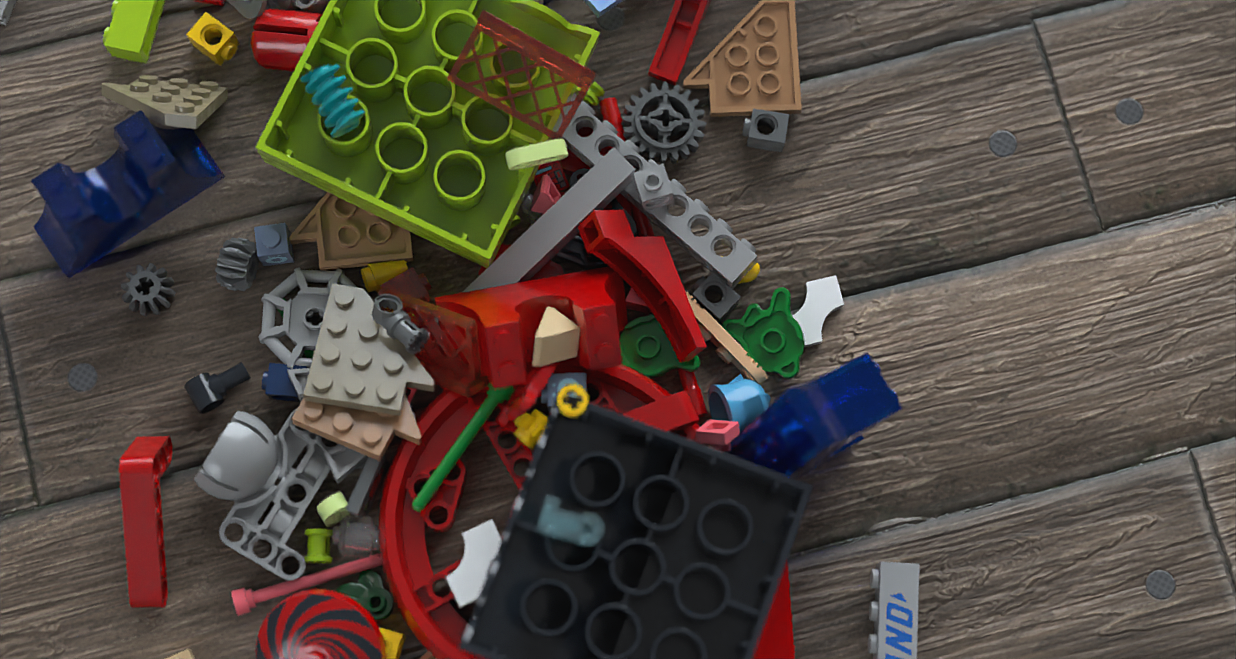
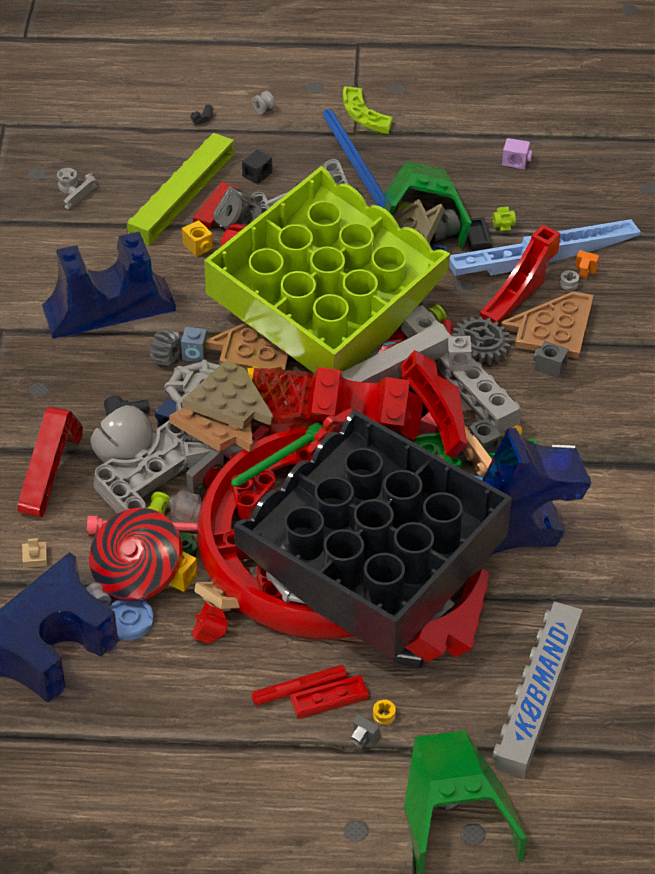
camera: 20 degrees right, 30 degrees down
dark tan wing [102,75,227,129] -> none
dark grey gear [121,263,176,317] -> none
teal piece [300,64,366,138] -> none
yellowish green beam [317,492,350,527] -> none
dark grey connector [372,294,430,355] -> none
clear red fence [446,10,597,140] -> none
yellowish green beam [505,139,569,170] -> none
tan slope [533,307,580,367] -> none
clear light blue leg [537,496,603,546] -> none
yellow bush [558,384,588,417] -> none

